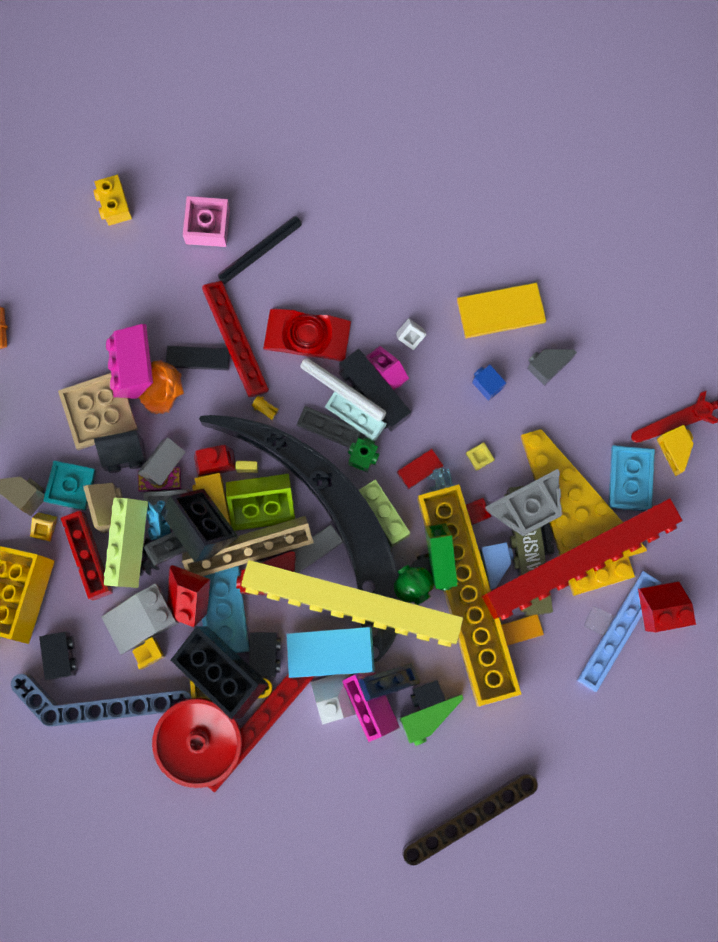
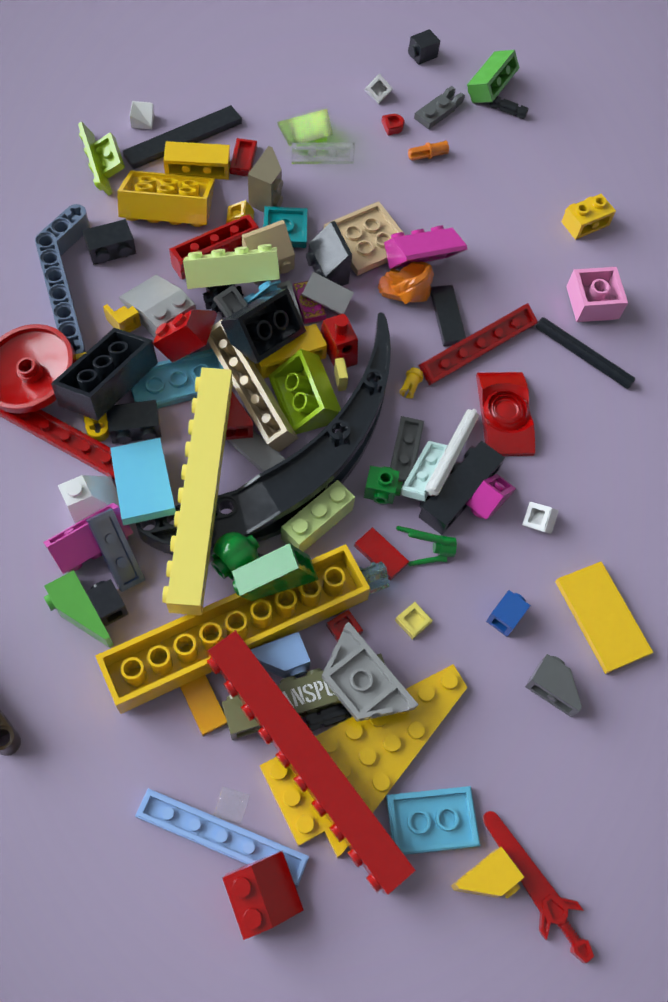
camera: 75 degrees right, 15 degrees down
none -> green plant [396,526,457,566]

